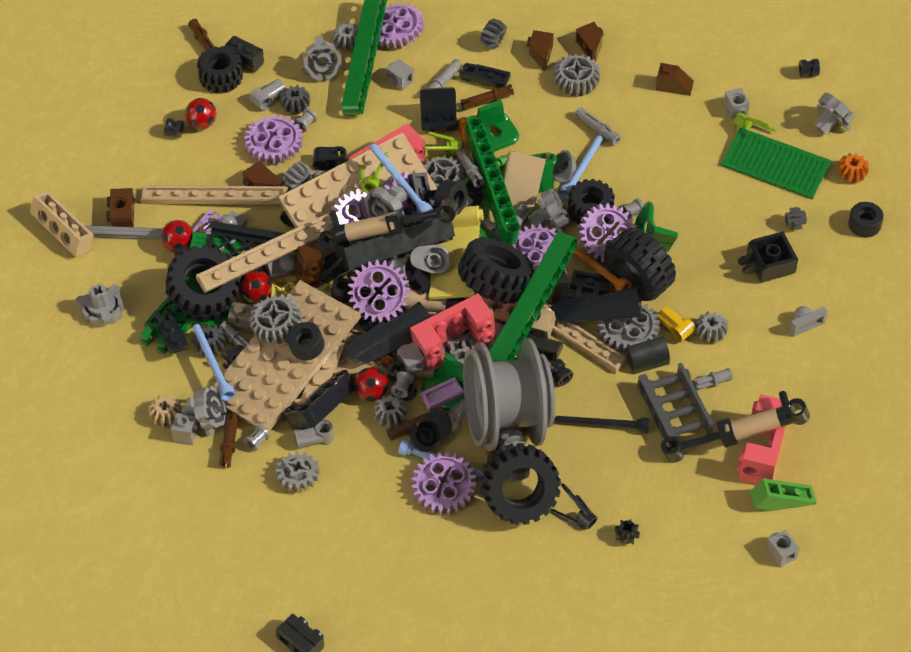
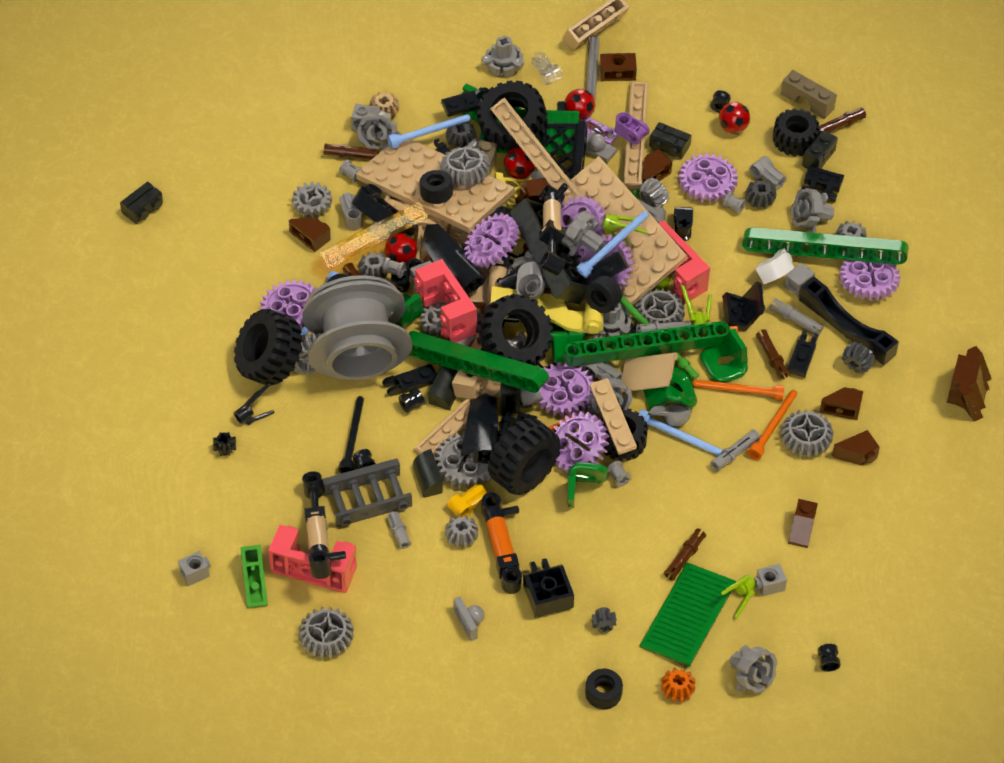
camera: 90 degrees right, 0 degrees up
none -> reddish brown slope [289,218,331,252]
none -> light grey gear [299,606,354,659]
none -> clear yellow arch [320,201,428,269]
none -> black wheel [353,449,376,469]
none -> black piece [482,492,522,594]
none -> clear piece [531,52,563,85]
none -> tan plate [590,378,637,455]
none -> medium lavender piece [614,112,650,145]
none -> pearl dark grey brick [649,122,692,159]
none -> reddish brown pin [664,528,706,581]
none -> orange piece [692,379,784,401]
none -> orange piece [747,390,797,460]
none -> white brick [755,248,794,284]
none -> dark tan arch [781,70,837,119]
none -> black arch [799,276,899,366]
none -> black plate [801,166,844,202]

